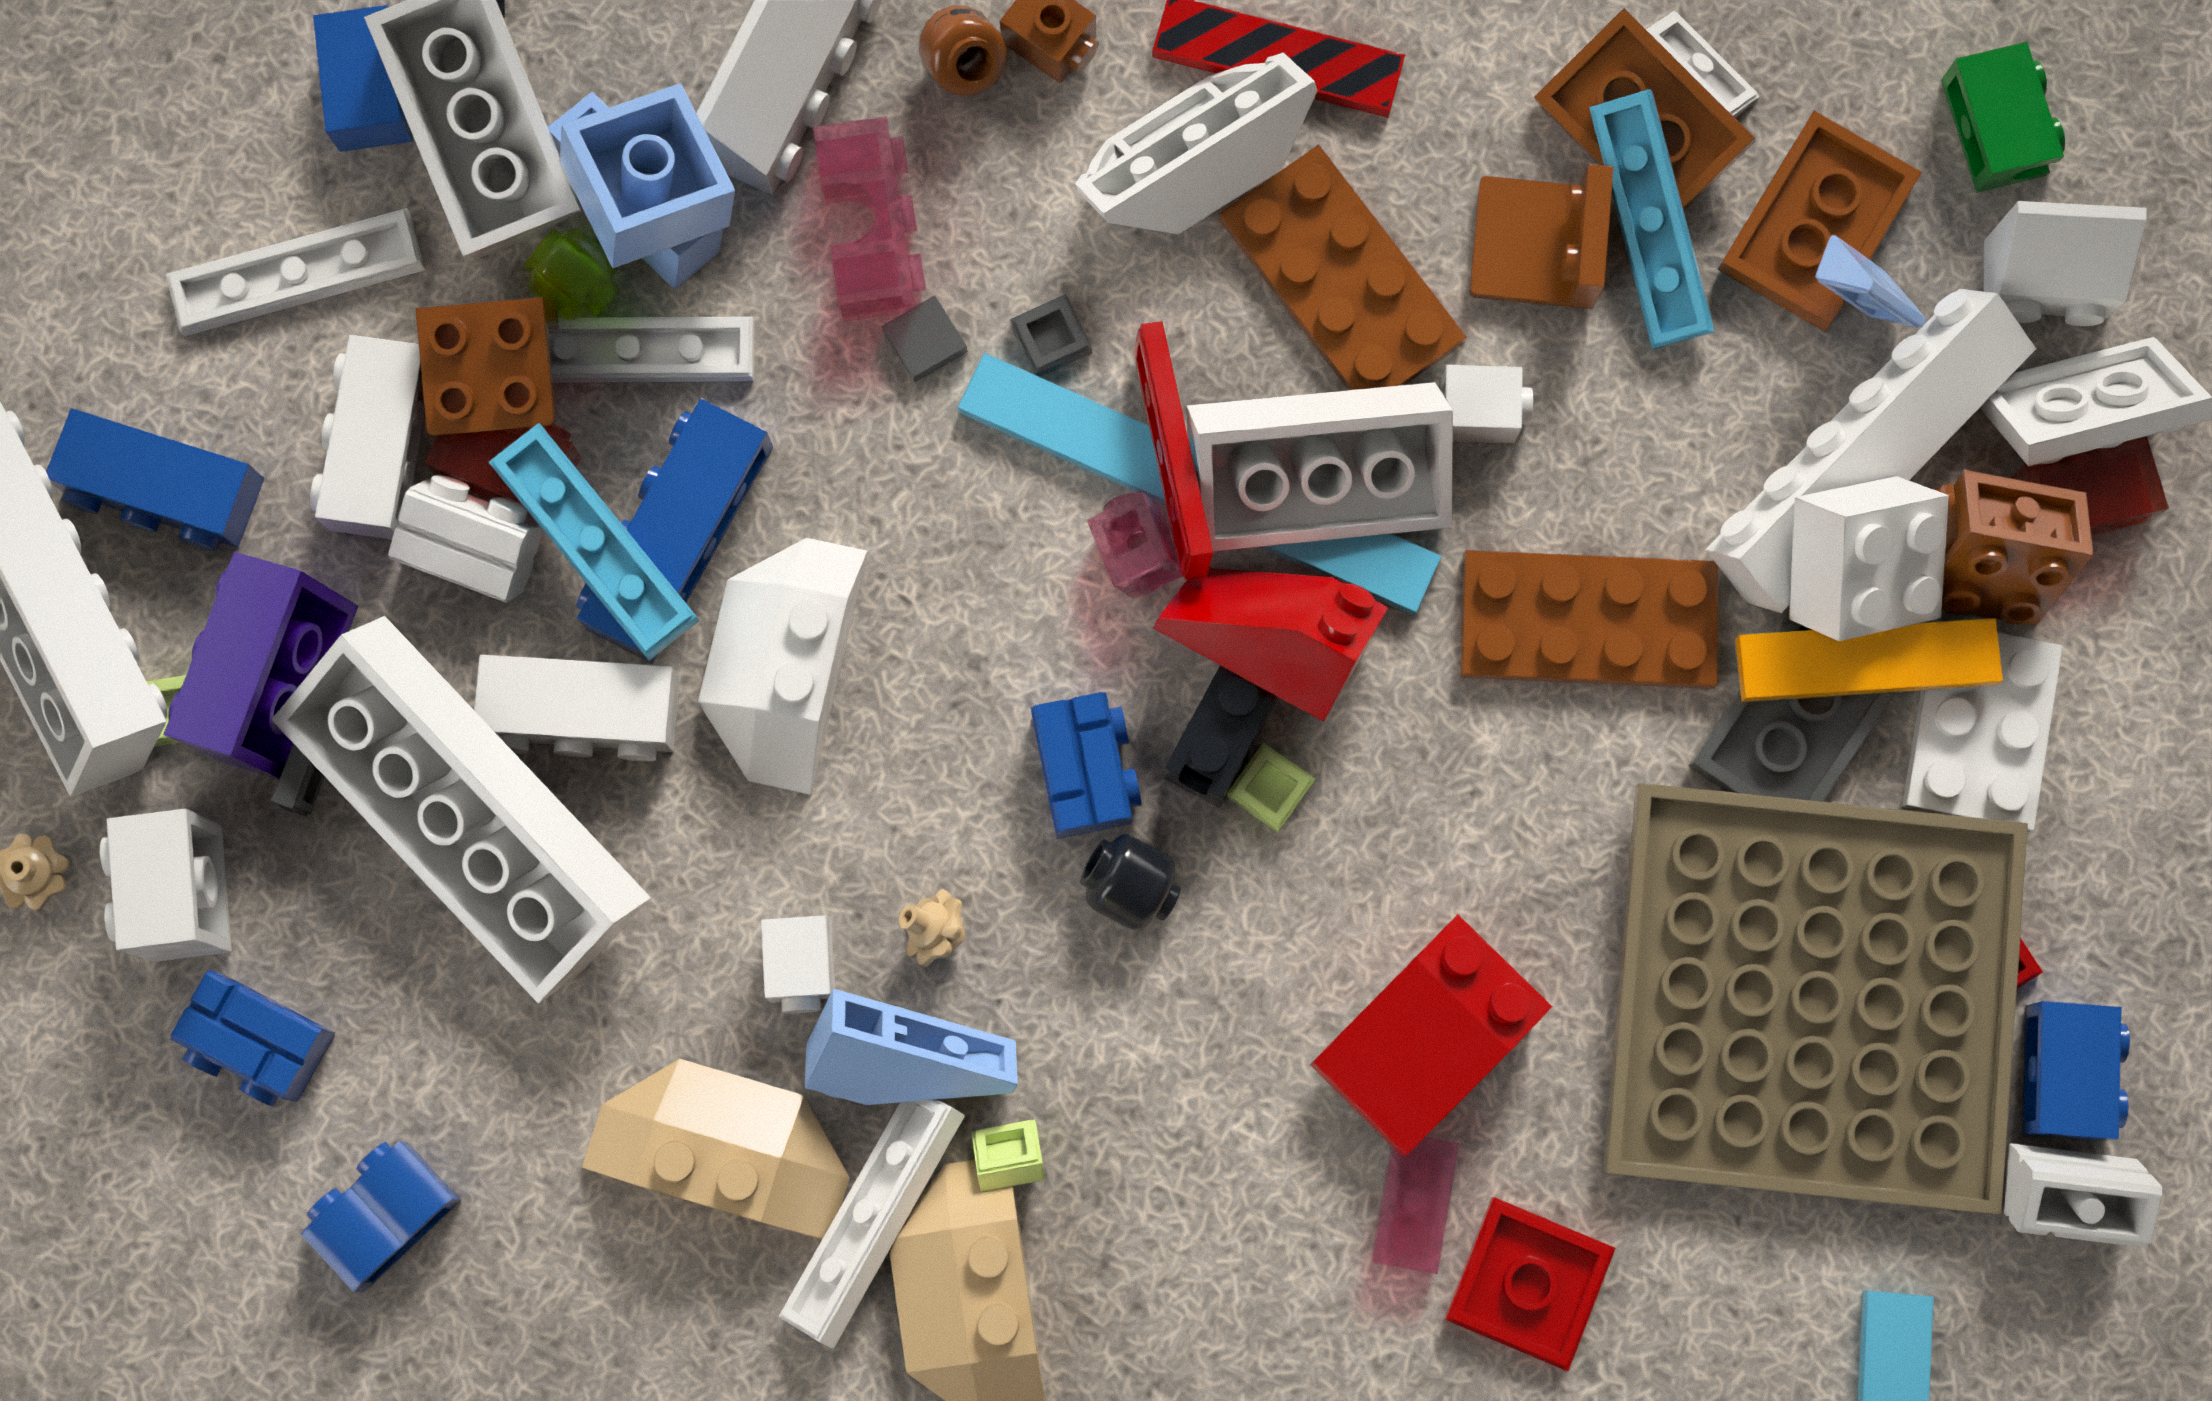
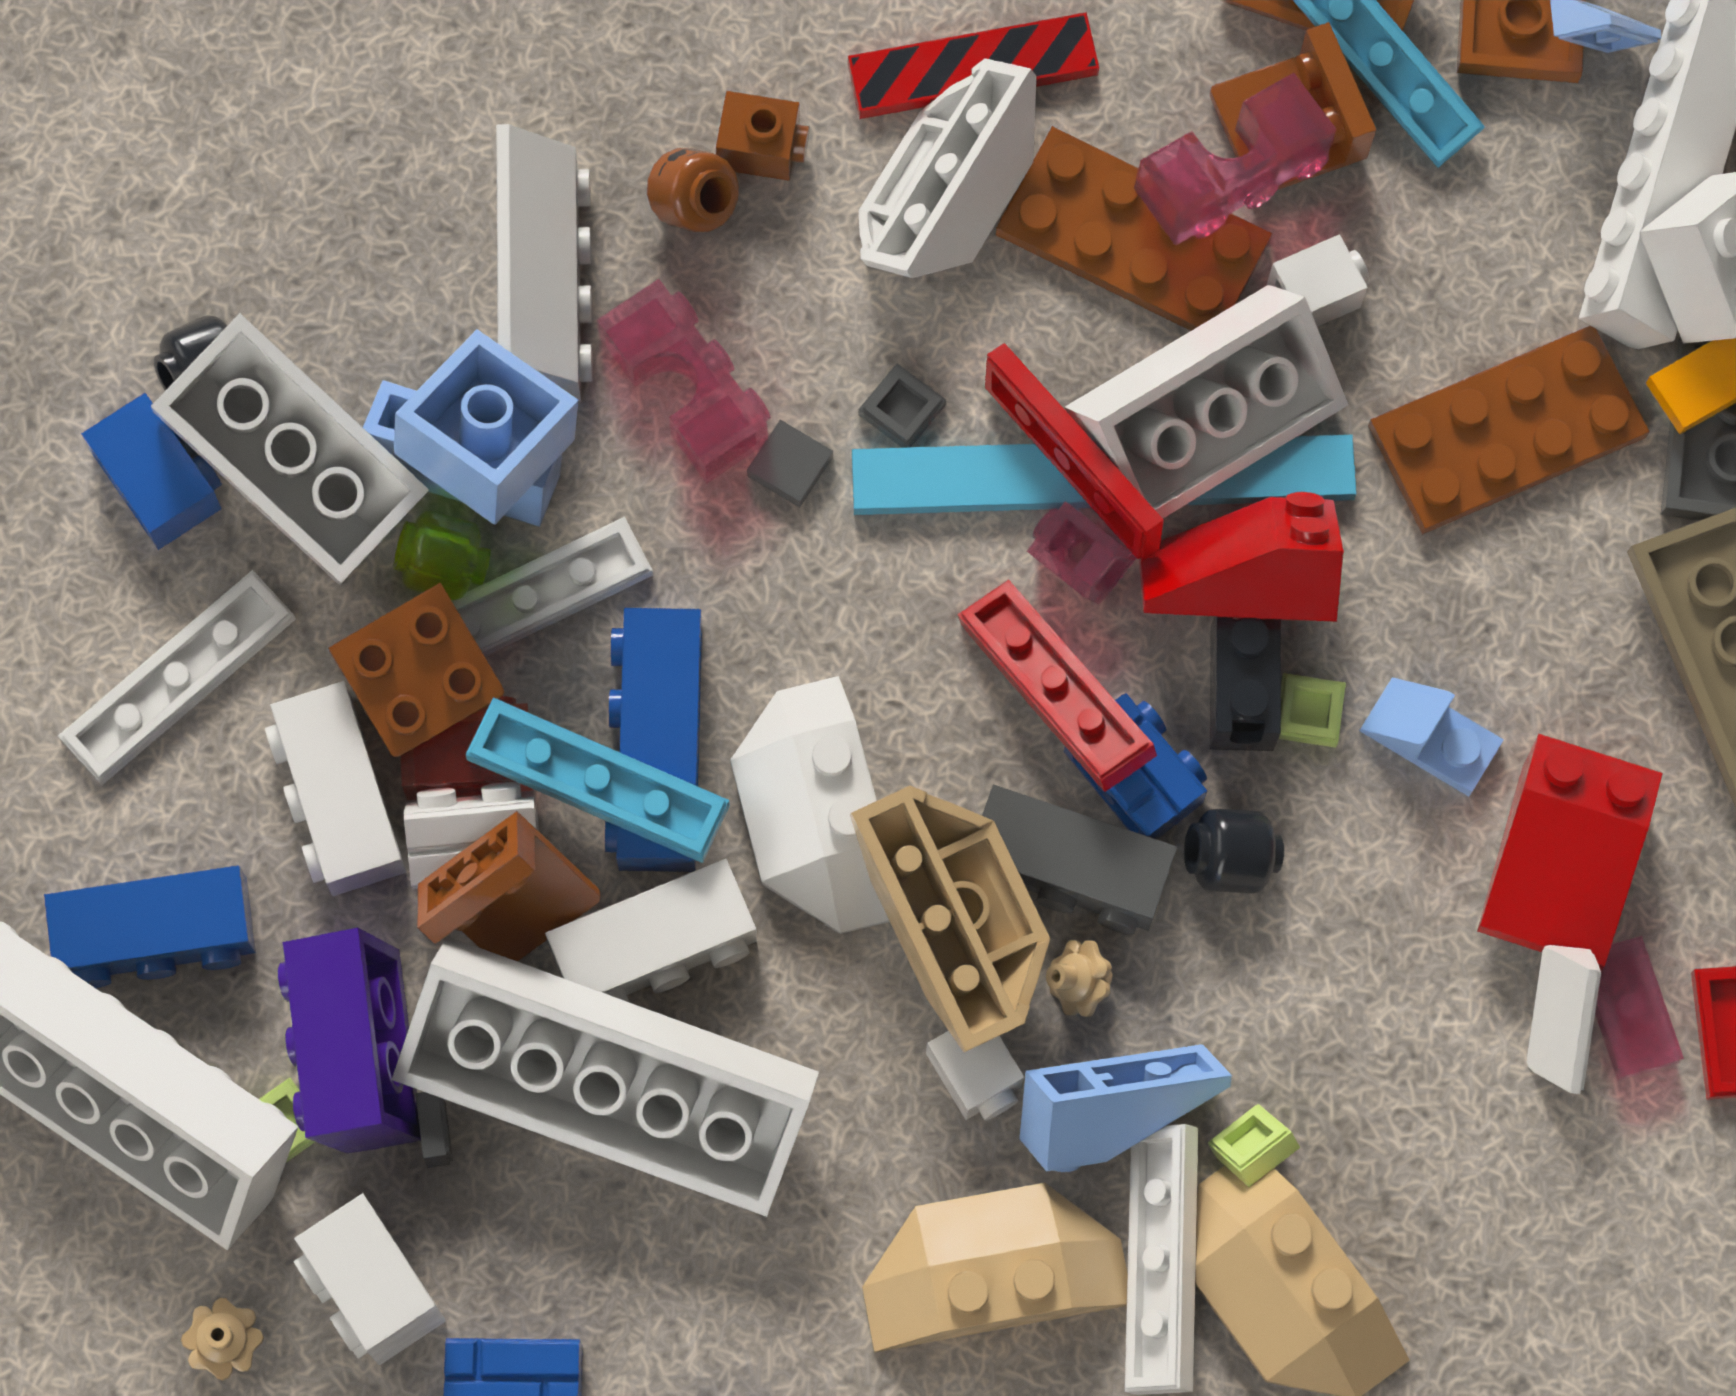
camera: 30 degrees left, 5 degrees down
none -> dark orange bracket [417,811,600,962]
none -> tan wedge [850,785,1051,1052]
none -> tile [957,579,1157,792]
none -> dark grey brick [982,784,1177,934]
none -> clear pink arch [1134,73,1337,245]
none -> light blue slope [1359,677,1504,797]
none -> white slope [1527,945,1601,1094]

